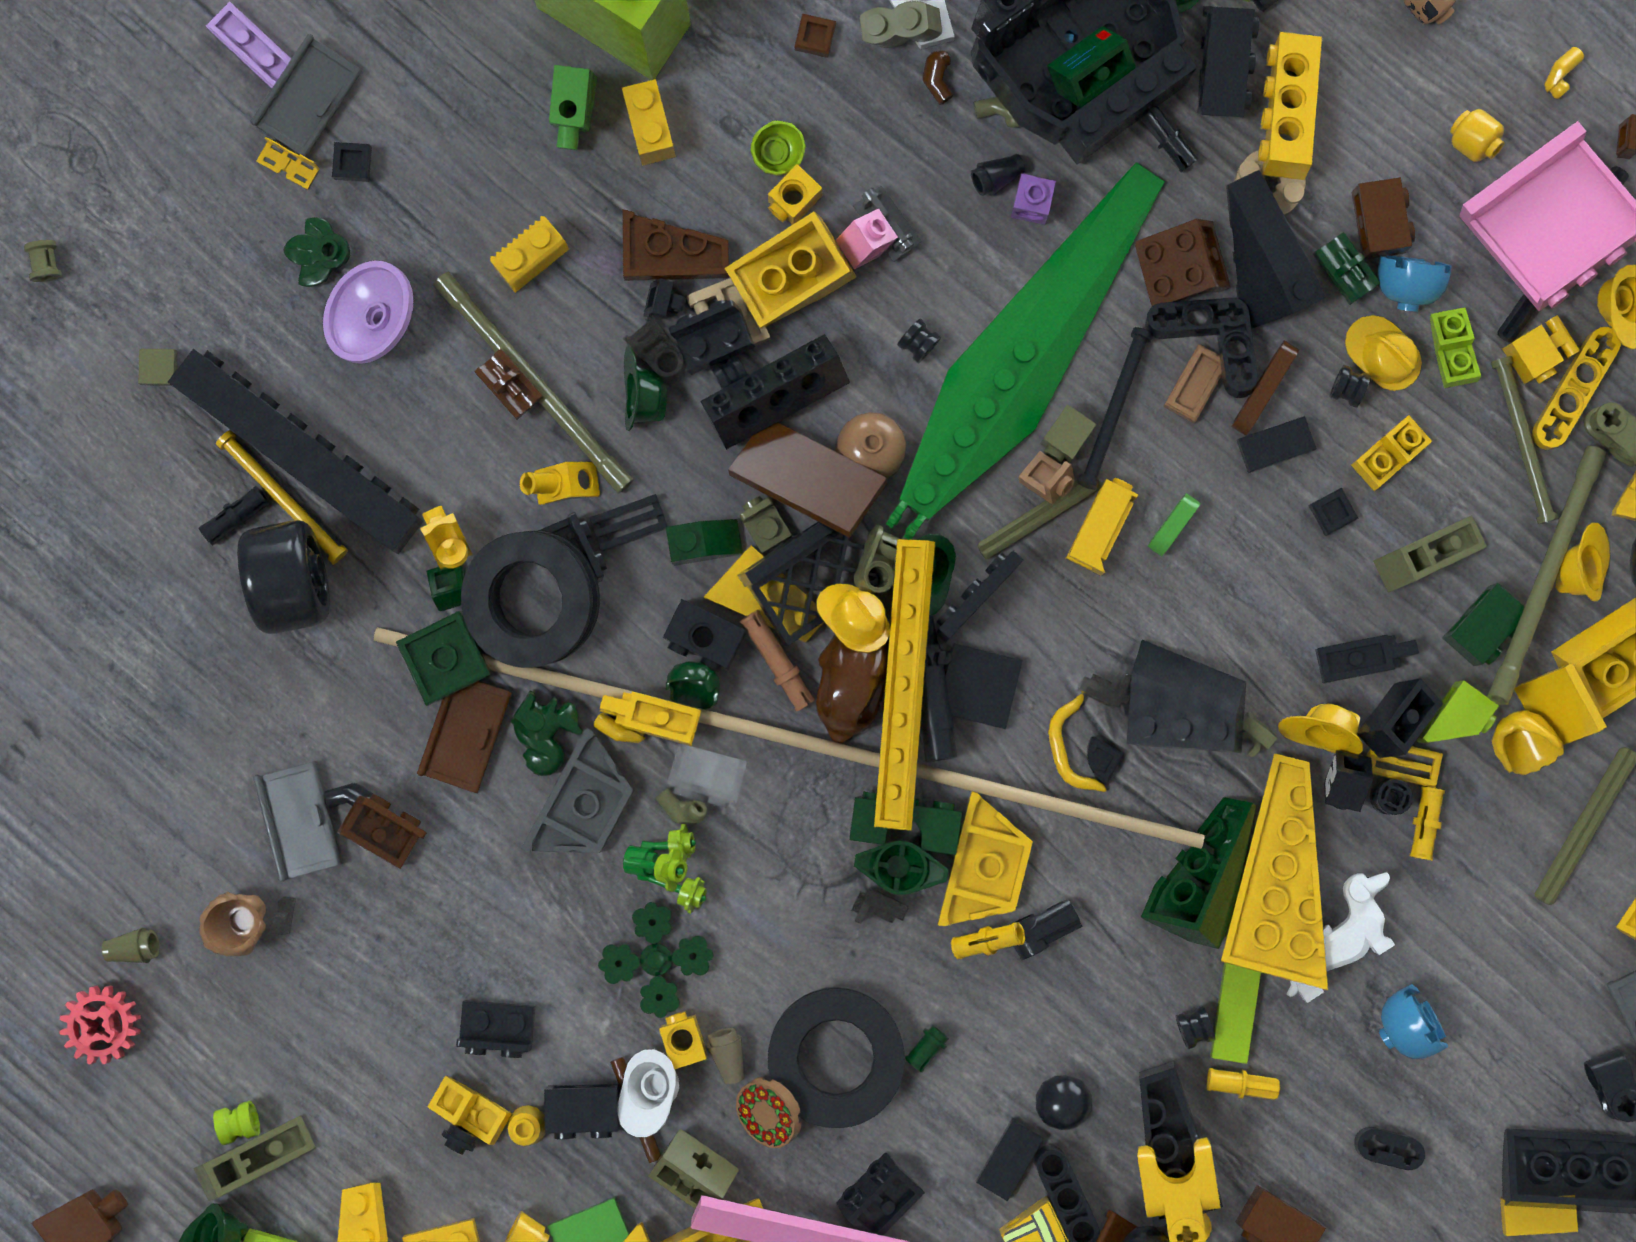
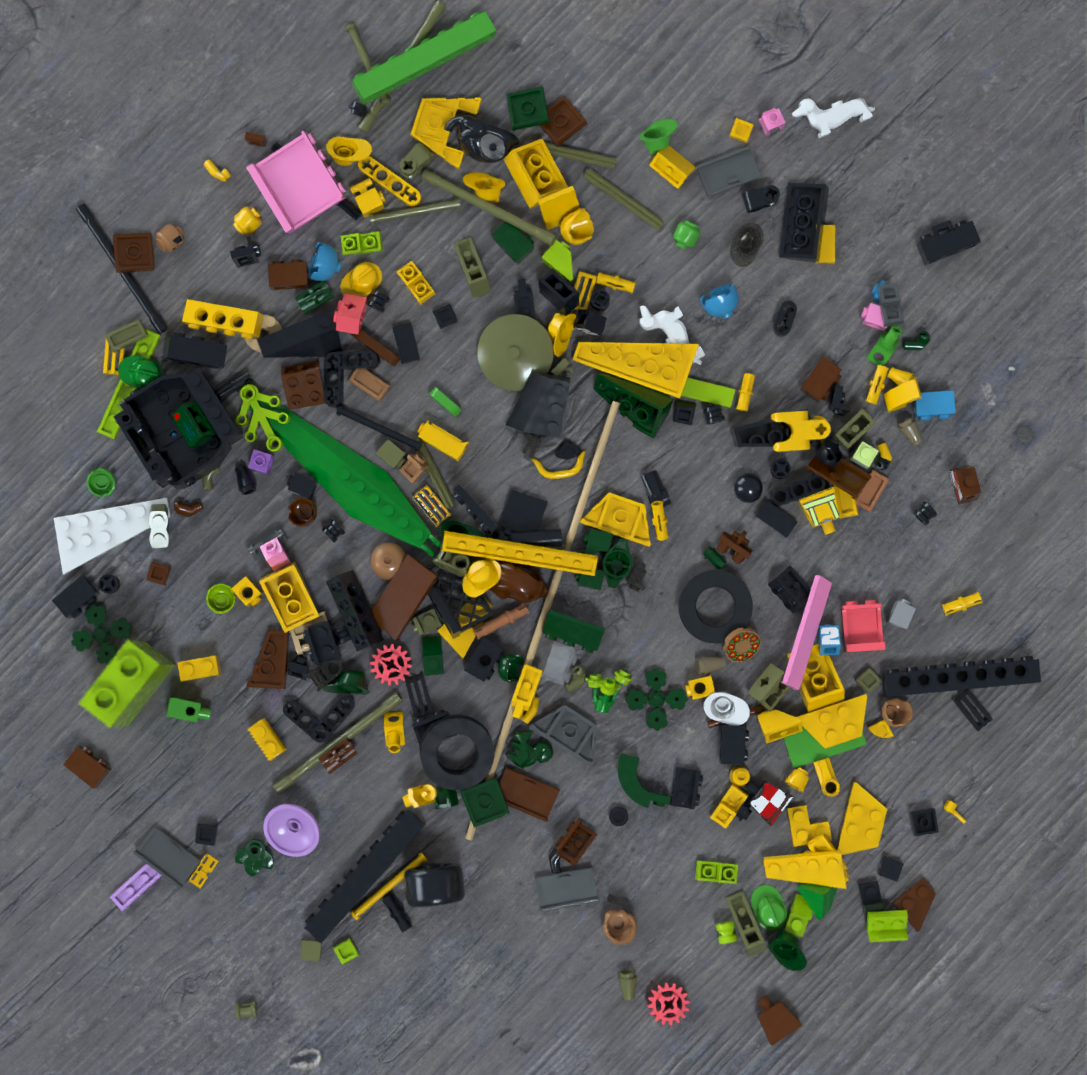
camera: 85 degrees left, 0 degrees up
none -> black bracket [230,236,261,268]
none -> lime plant [236,384,290,452]
none -> black beam [283,696,355,743]
none -> black brick [287,472,318,499]
none -> reddish brown hair [287,497,317,527]
none -> coral brick [333,294,367,334]
none -> lime tile [333,938,360,965]
none -> coral gear [370,644,412,686]
none -> tile [412,485,451,527]
none -> olive dish [477,314,554,391]
none -> dark green slope [542,610,605,653]
none -> black tile [609,807,628,826]
none -> dark green arch [617,753,671,808]
none -> bright green head [673,220,701,250]
none -> black slope [673,399,696,425]
none -> lime slope [695,860,738,884]
none -> reddish brown hips [717,531,753,564]
none -> clear smoke piece [730,223,764,267]
none -> torso [744,780,793,826]
none -> bright green piece [751,885,788,931]
none -> yellow slope [757,709,803,744]
none -> black wheel [770,459,791,479]

